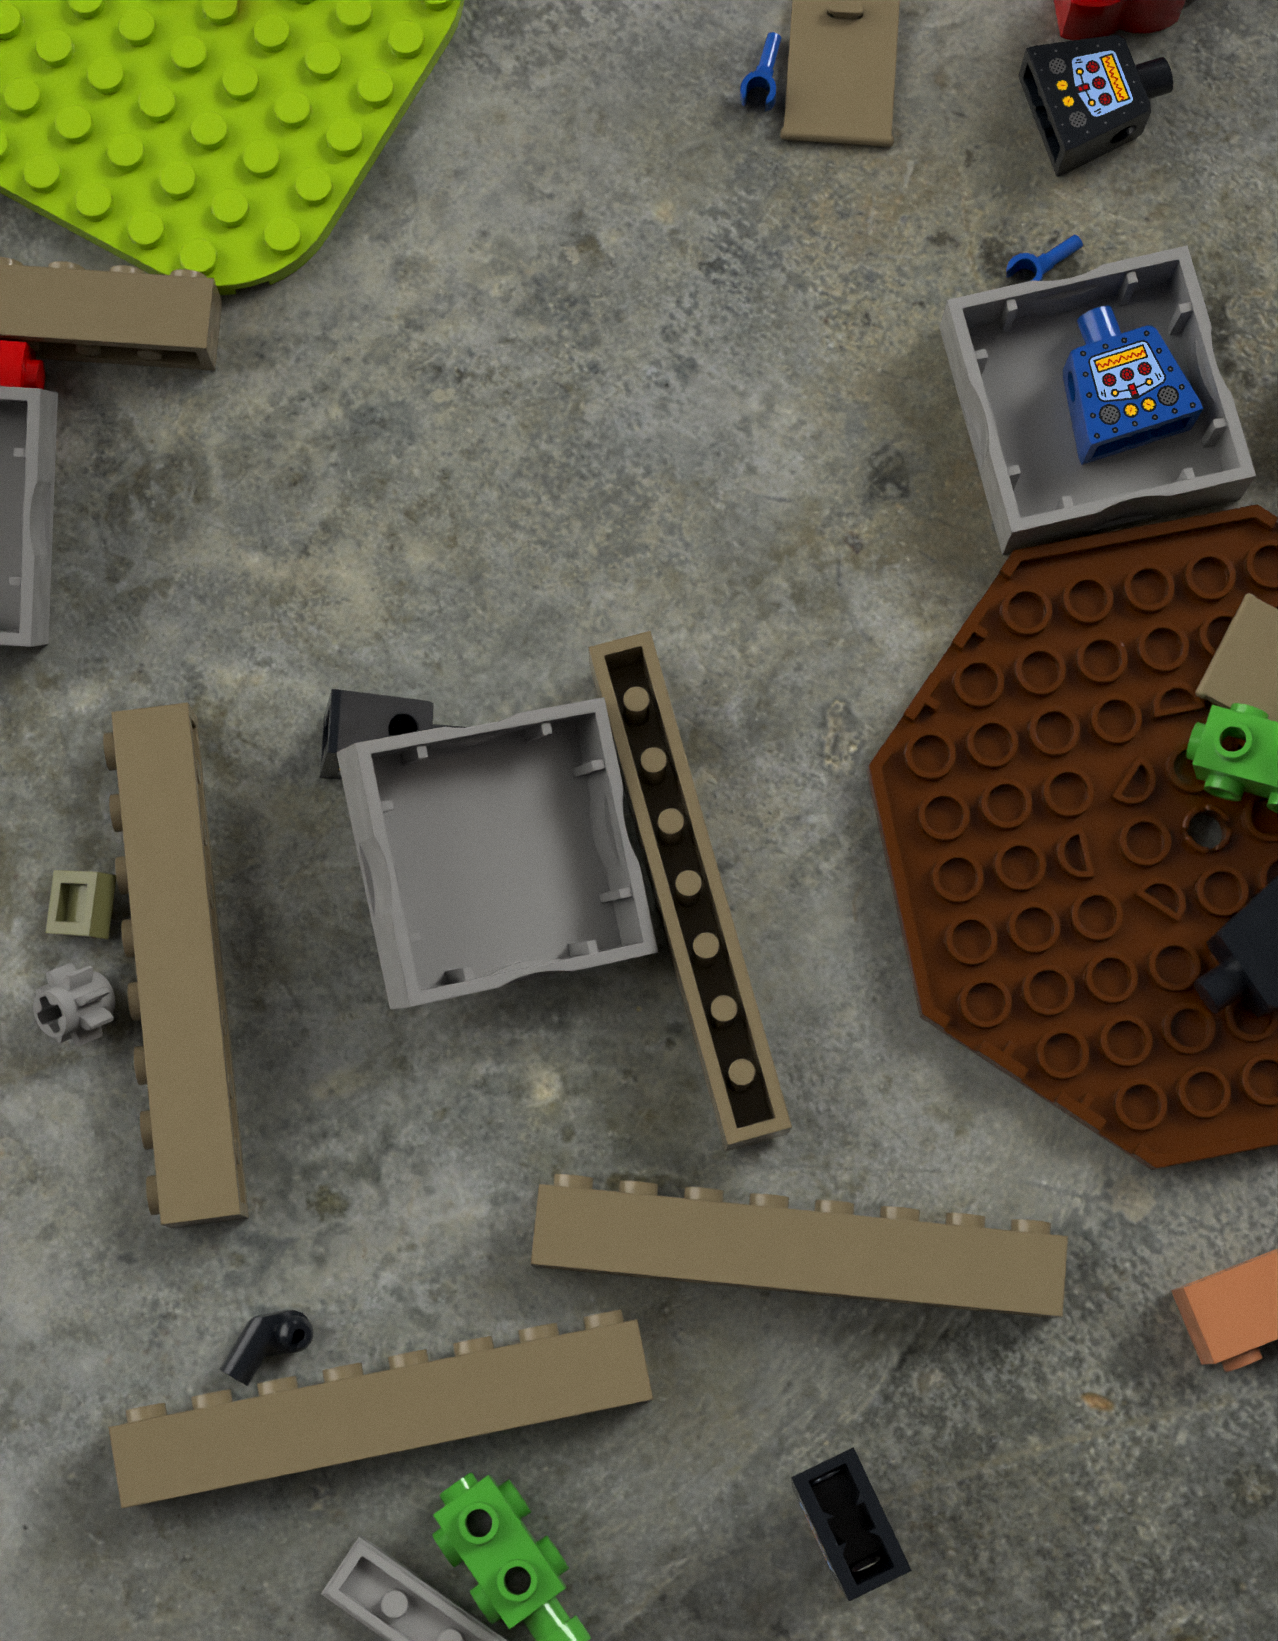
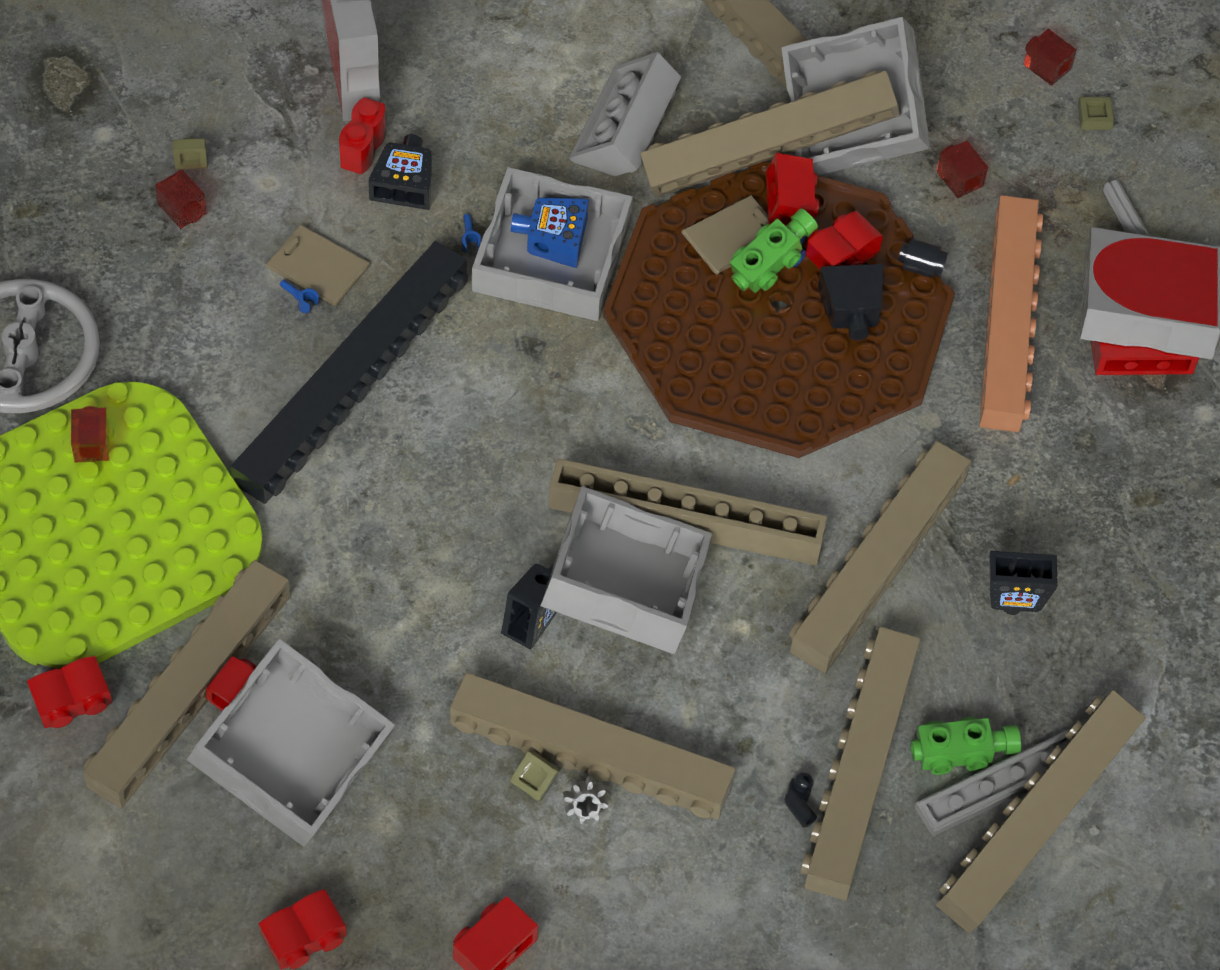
camera: 65 degrees left, 20 degrees down
none -> black brick [230,241,468,504]

